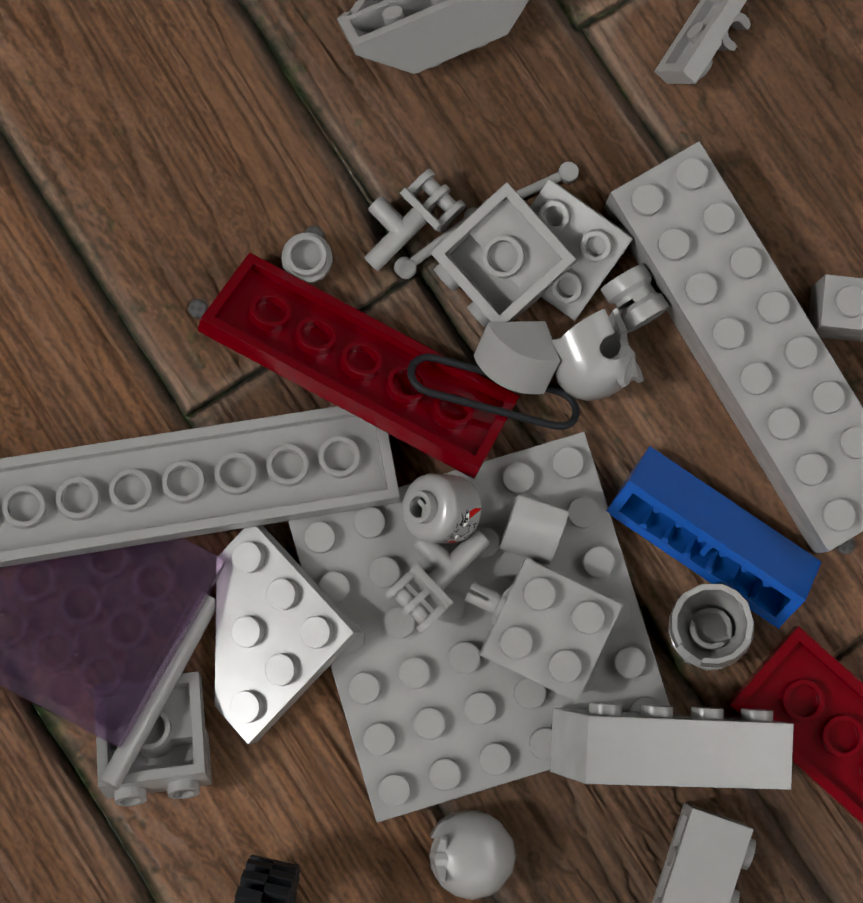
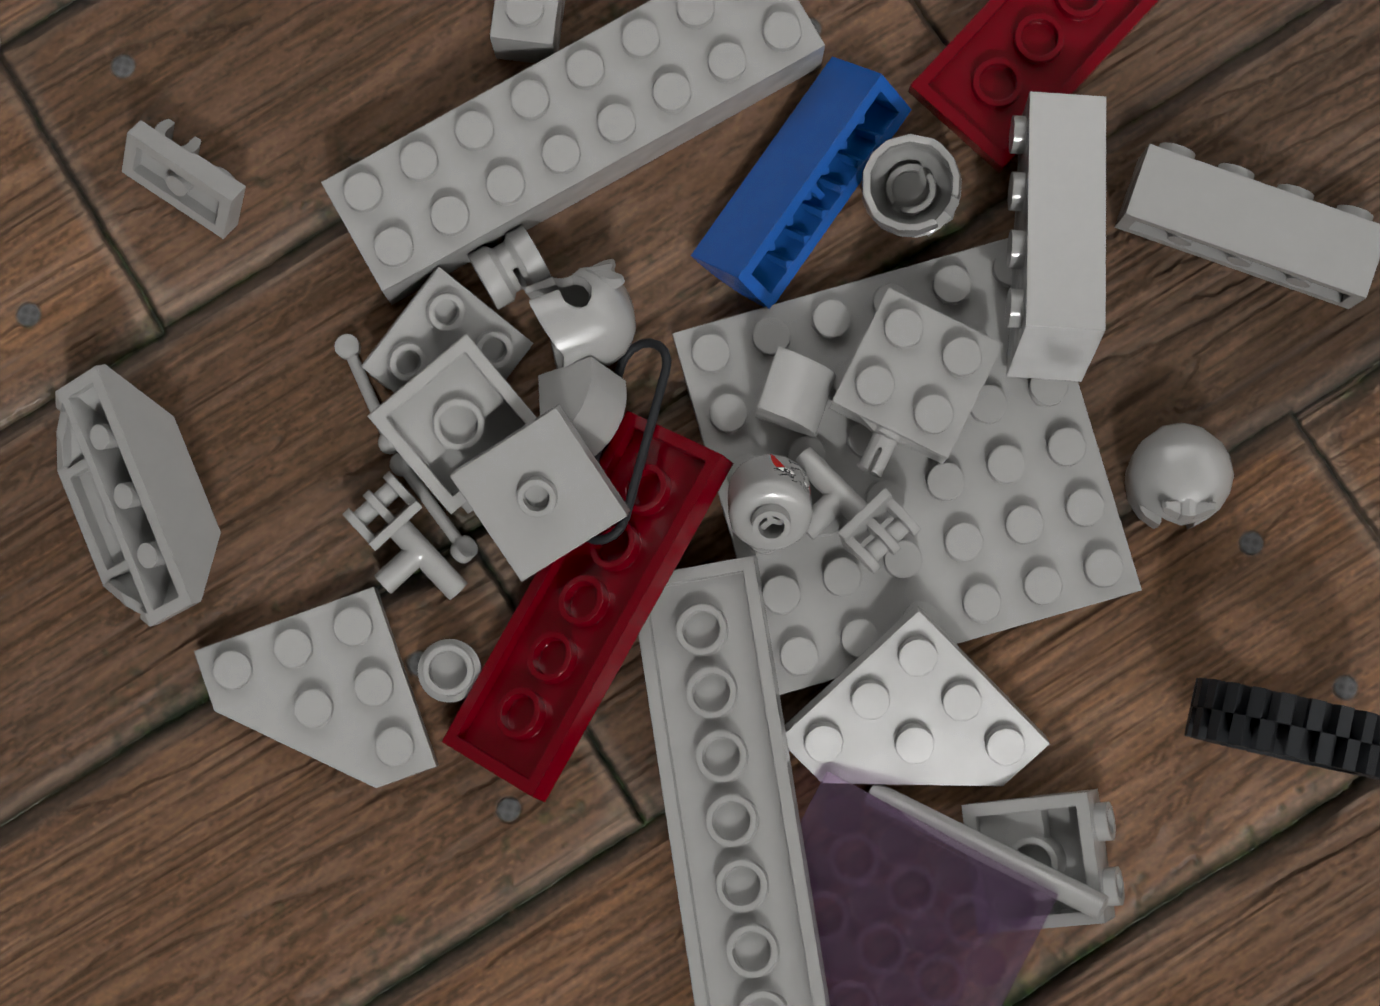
camera: 85 degrees left, 0 degrees up
none -> light grey plate [194,587,439,788]
none -> light grey plate [450,404,630,582]

